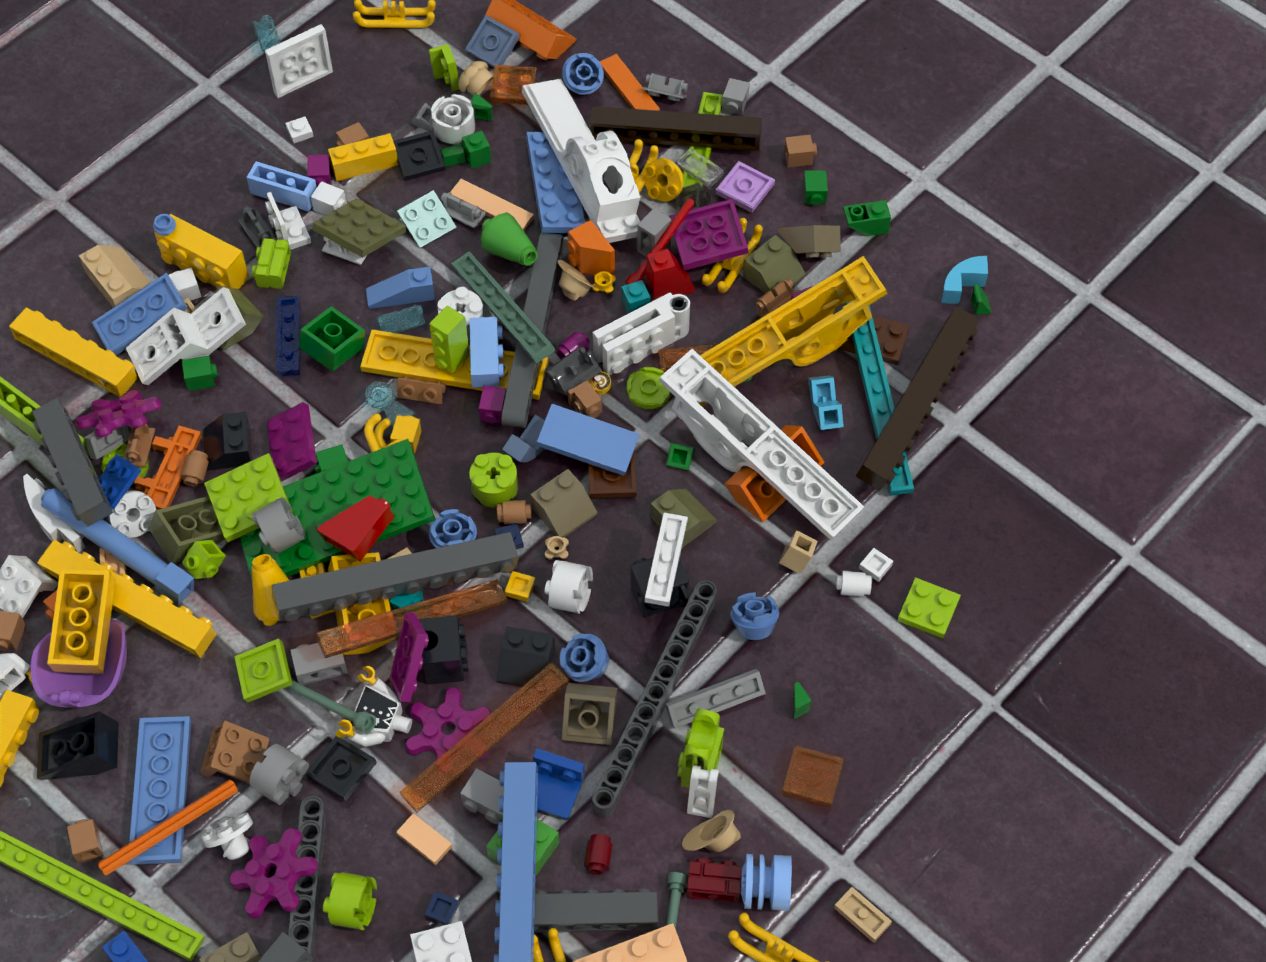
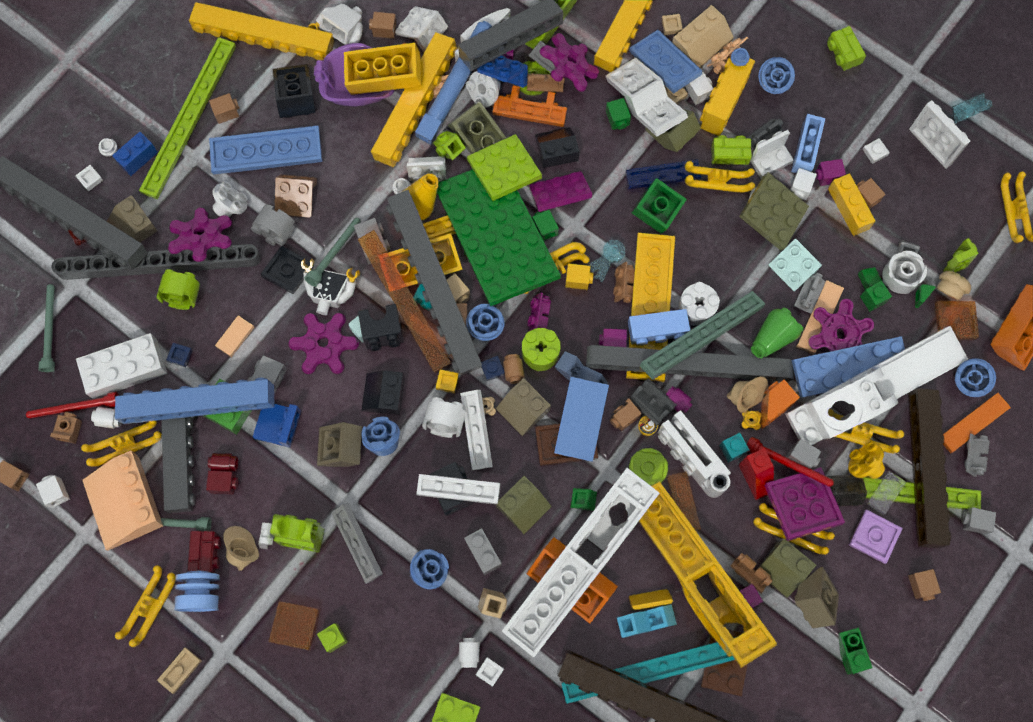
camera: 85 degrees right, 15 degrees up
orange axle [98,780,238,875] -> none
medium nougat brick [180,450,209,487] -> none
lime plate [234,638,293,702] -> none
light grey brick [251,497,305,555] -> none
red slope [316,495,395,562] -> none
medium blue slope [366,267,435,309] -> none
clear light blue hinge [377,304,426,333] -> none
magenta plate [389,612,428,702] -> none
black plate [393,130,446,181] -> none
clear orange plate [400,662,569,813] -> none
lime brick [429,305,470,374] -> none
sand blue tile [465,15,521,71] -> none
dark grey beam [592,580,717,818] -> none
green slope [793,682,811,719] -> none
green brick [803,170,828,205] -> none
none -> dark red brick [206,471,238,495]
none -> lime brick [317,623,348,653]
none -> light aqua slope [349,316,364,342]
none -> white plate [392,178,410,194]
none -> white bracket [407,156,446,182]
none -> white plate [460,390,493,470]
none -> light grey brick [464,528,502,576]
none -> magenta hinge [527,292,551,332]
none -> yellow slope [629,589,673,611]
none -> tan plate [661,14,683,35]
none -> yellow piece [684,161,755,193]
none -> light nougat hinge [707,37,748,74]
none -> medium blue cone [758,57,795,94]
none -> magenta plate [808,299,874,352]
none -> lime brick [827,26,866,71]

